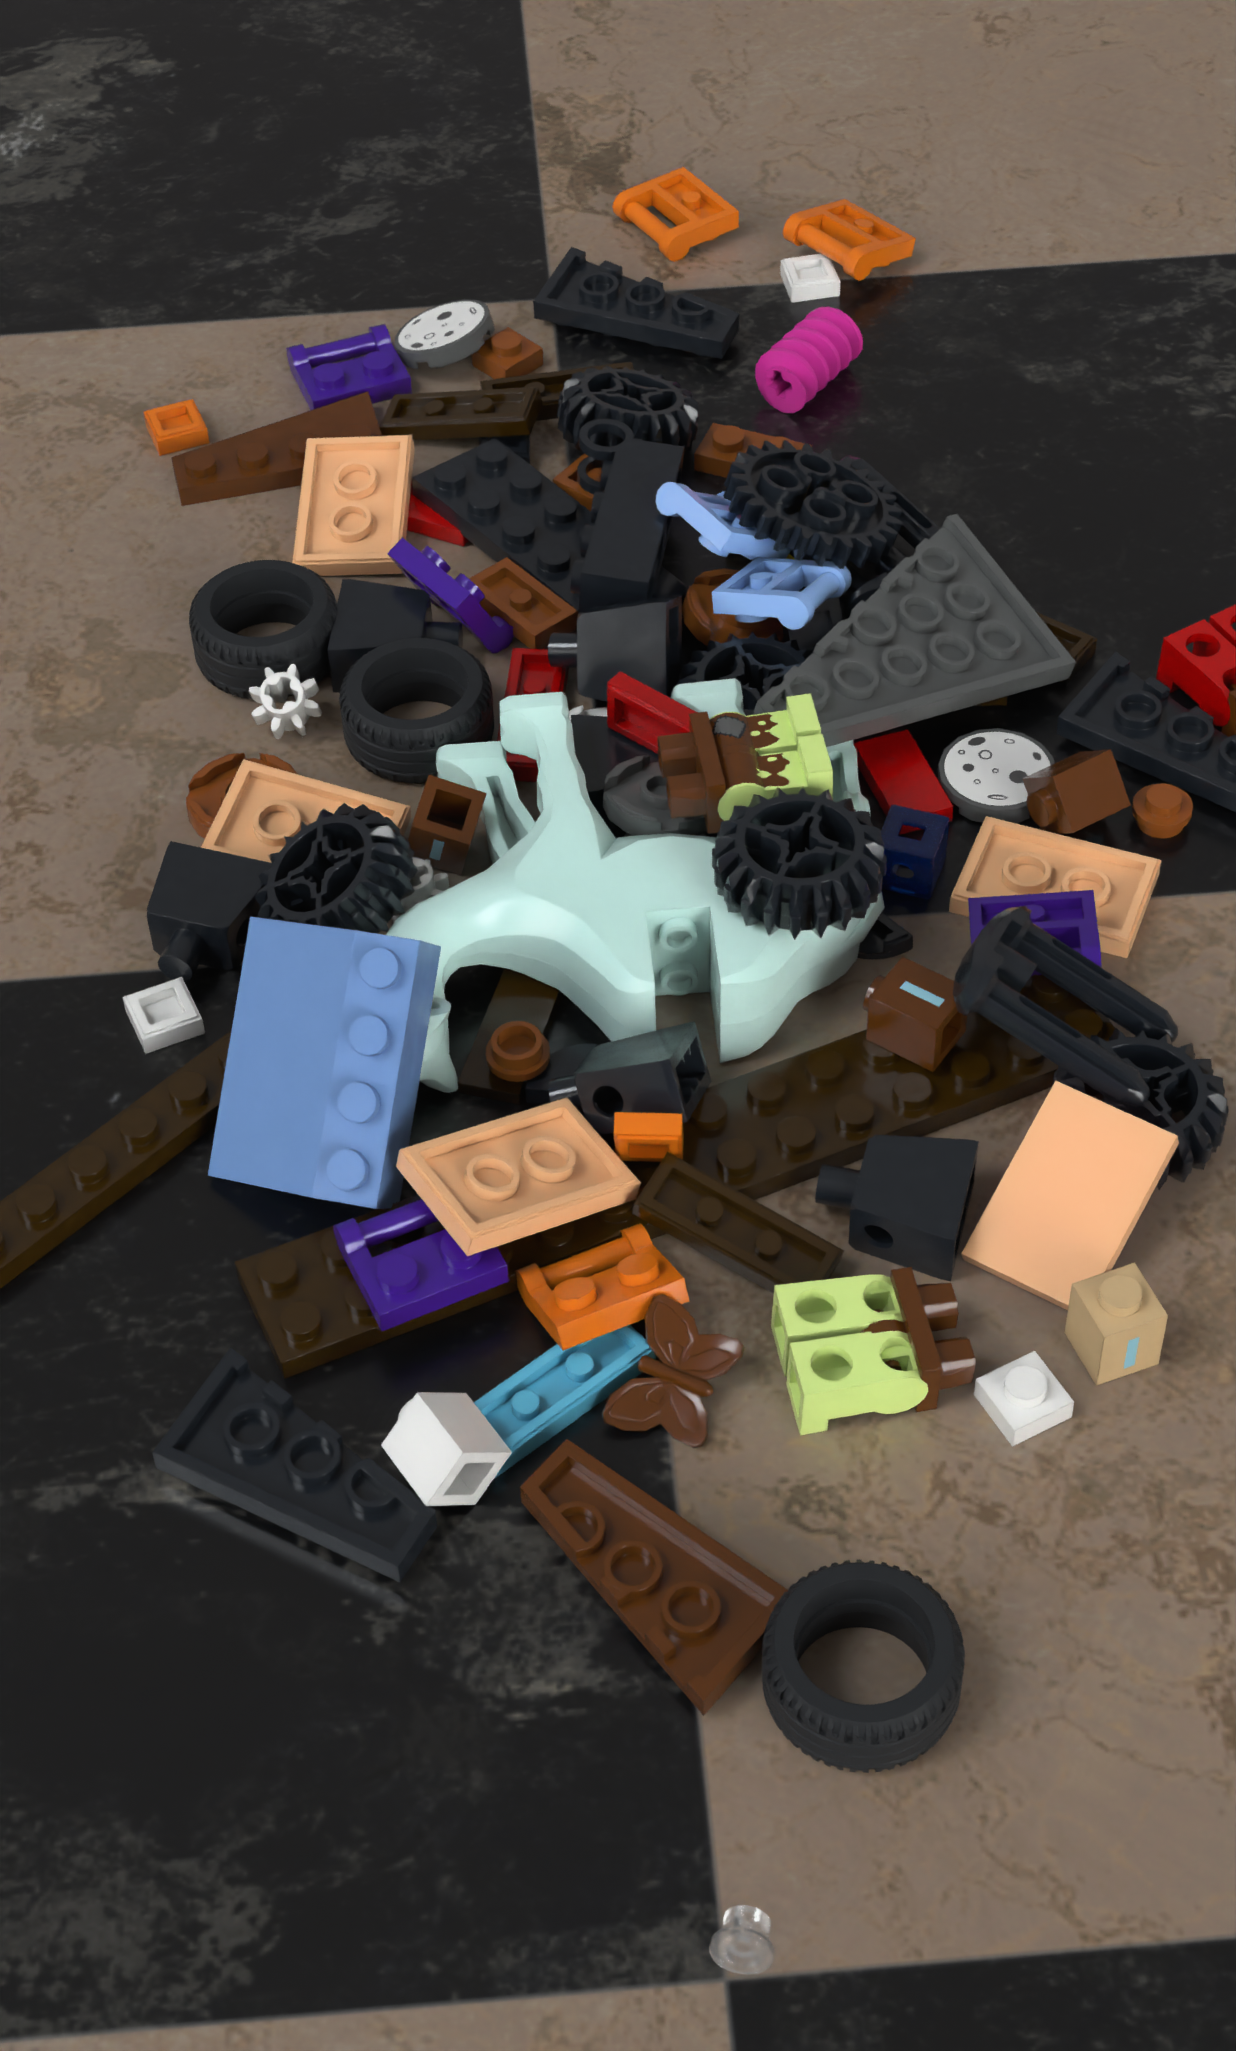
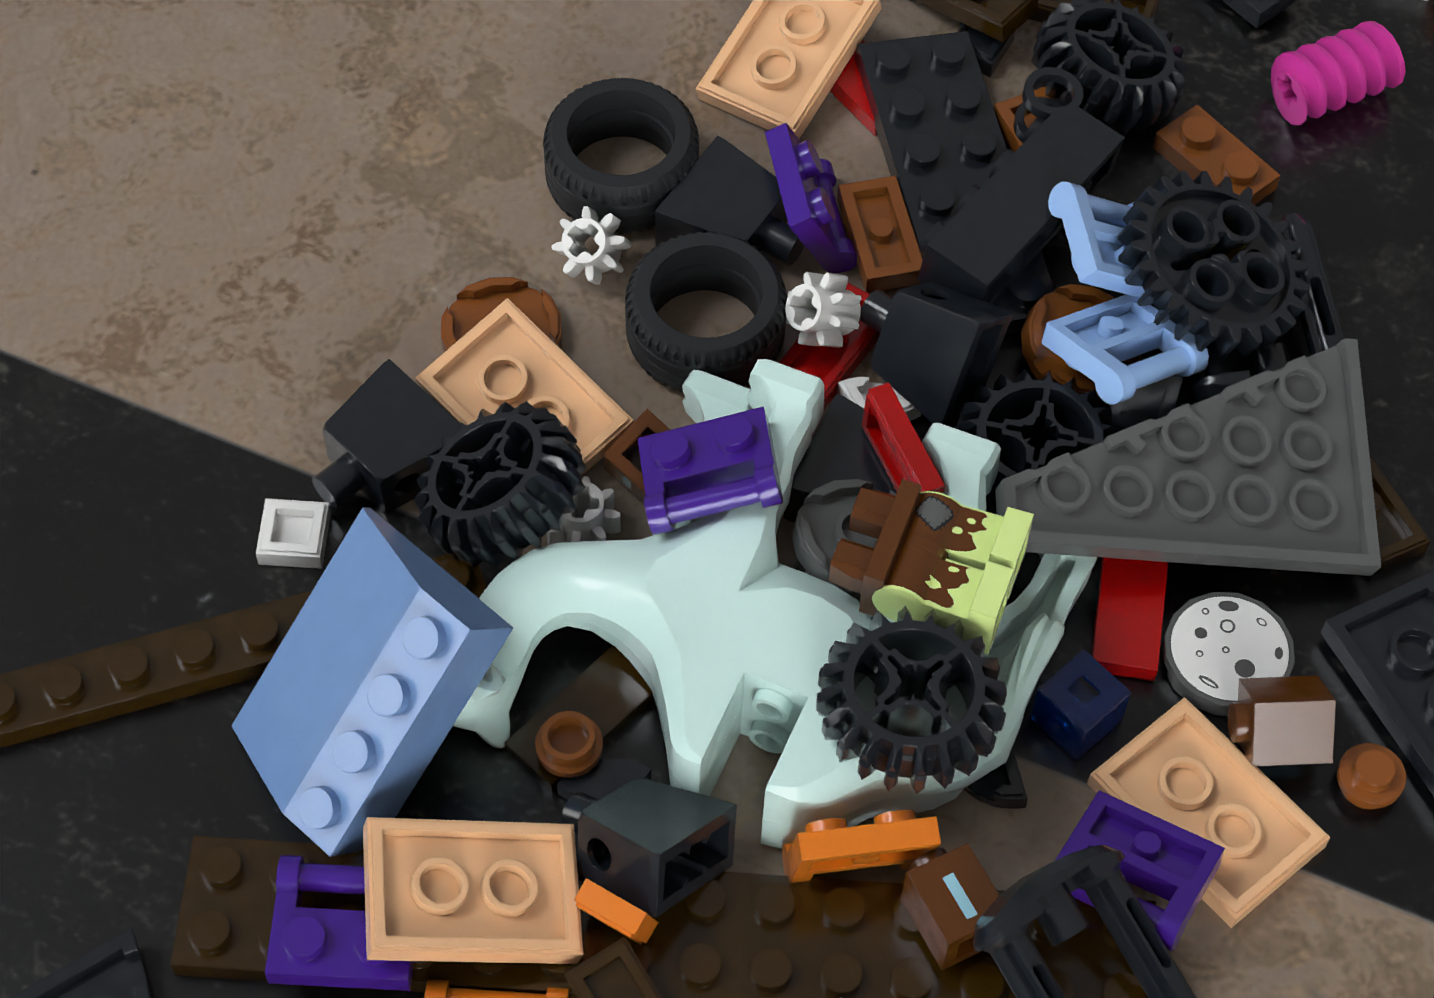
camera: 25 degrees right, 10 degrees up
none -> dark purple plate [638,406,783,535]
none -> orange plate [782,810,941,883]
none -> white gear [785,272,862,348]

